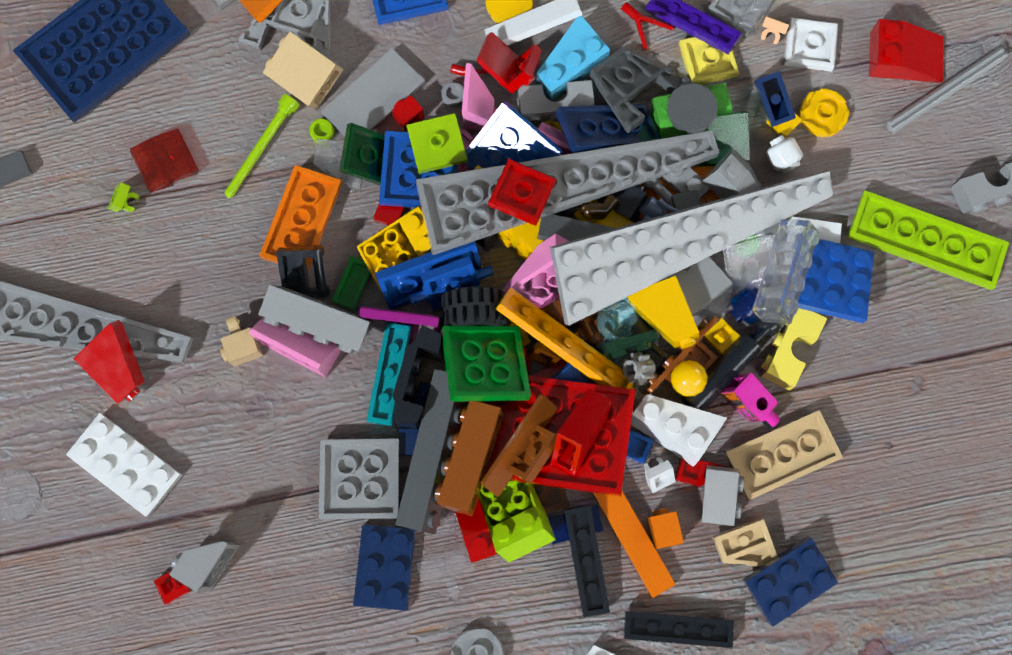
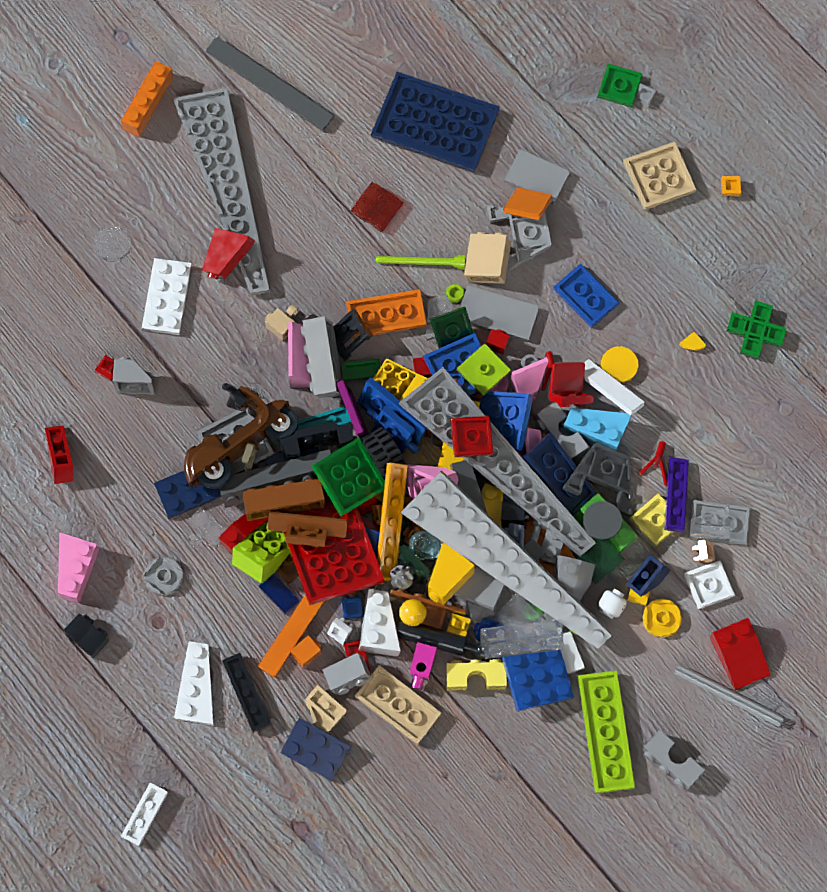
camera: 60 degrees right, 5 degrees down
lime tile [107,182,140,212] -> none
red slope [551,388,613,476] -> none
black plate [564,505,610,617] -> none
dark brown arm [580,194,619,220] -> none
none -> reddish brown piece [184,382,298,489]

